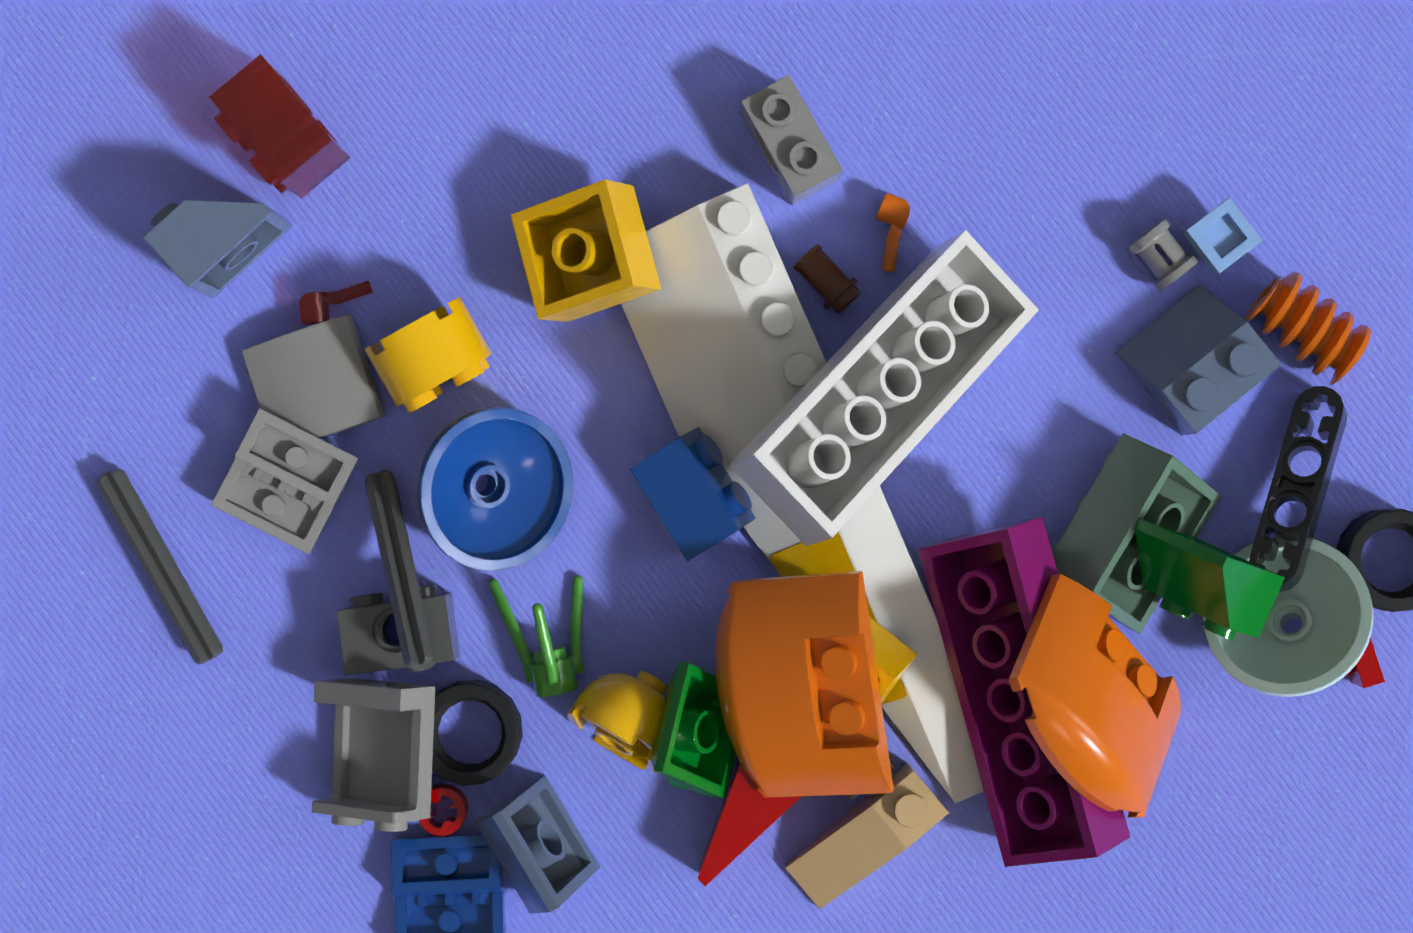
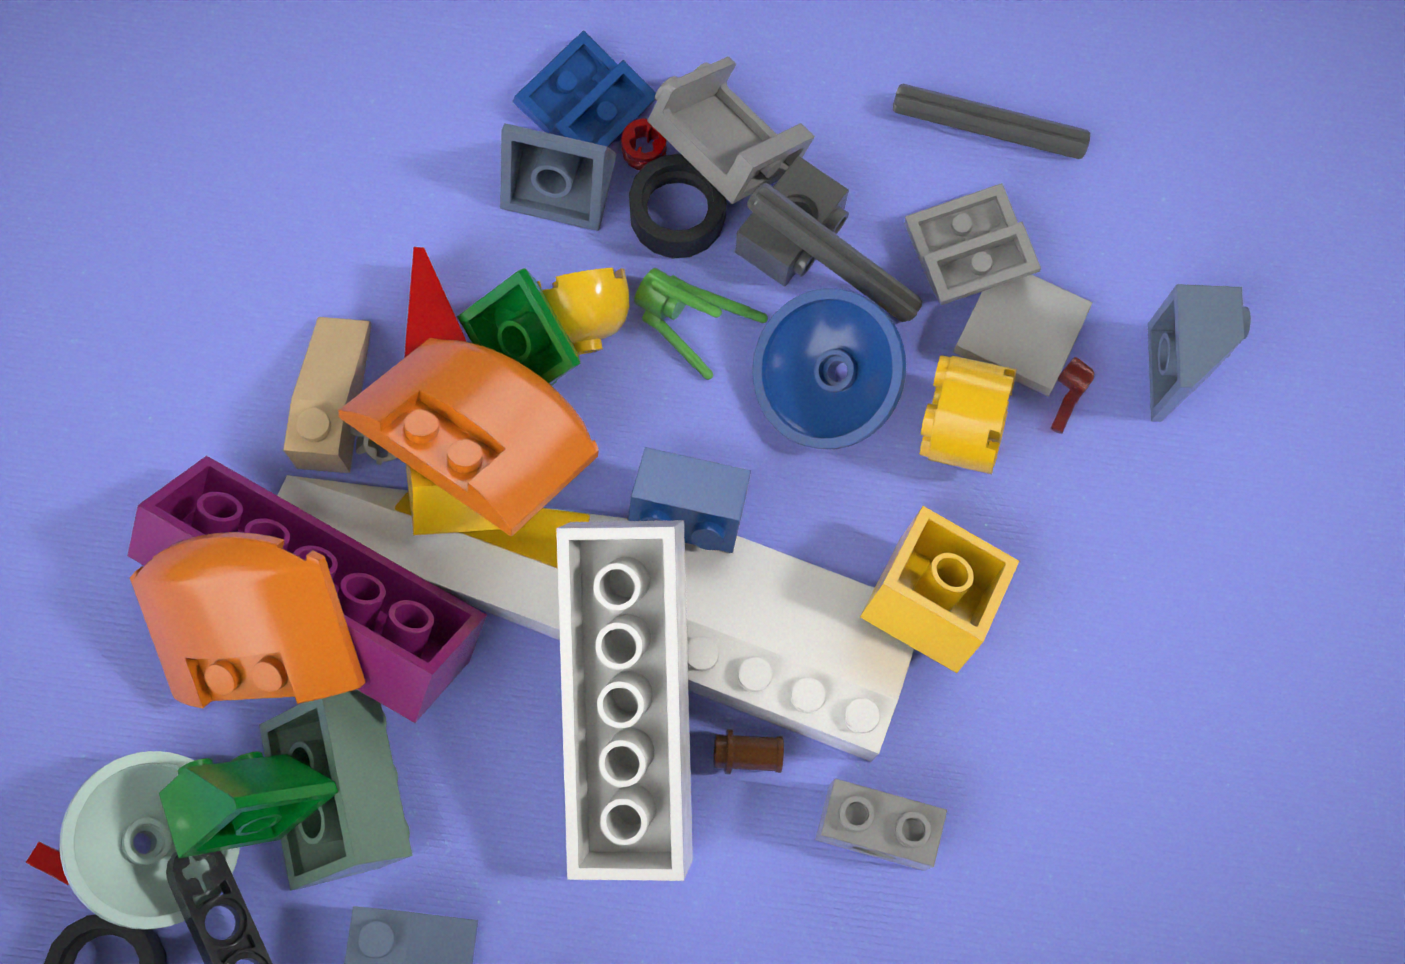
camera: 130 degrees right, 15 degrees down
clear red piece [209,54,351,198] -> none
orange hand [875,193,910,272] -> none

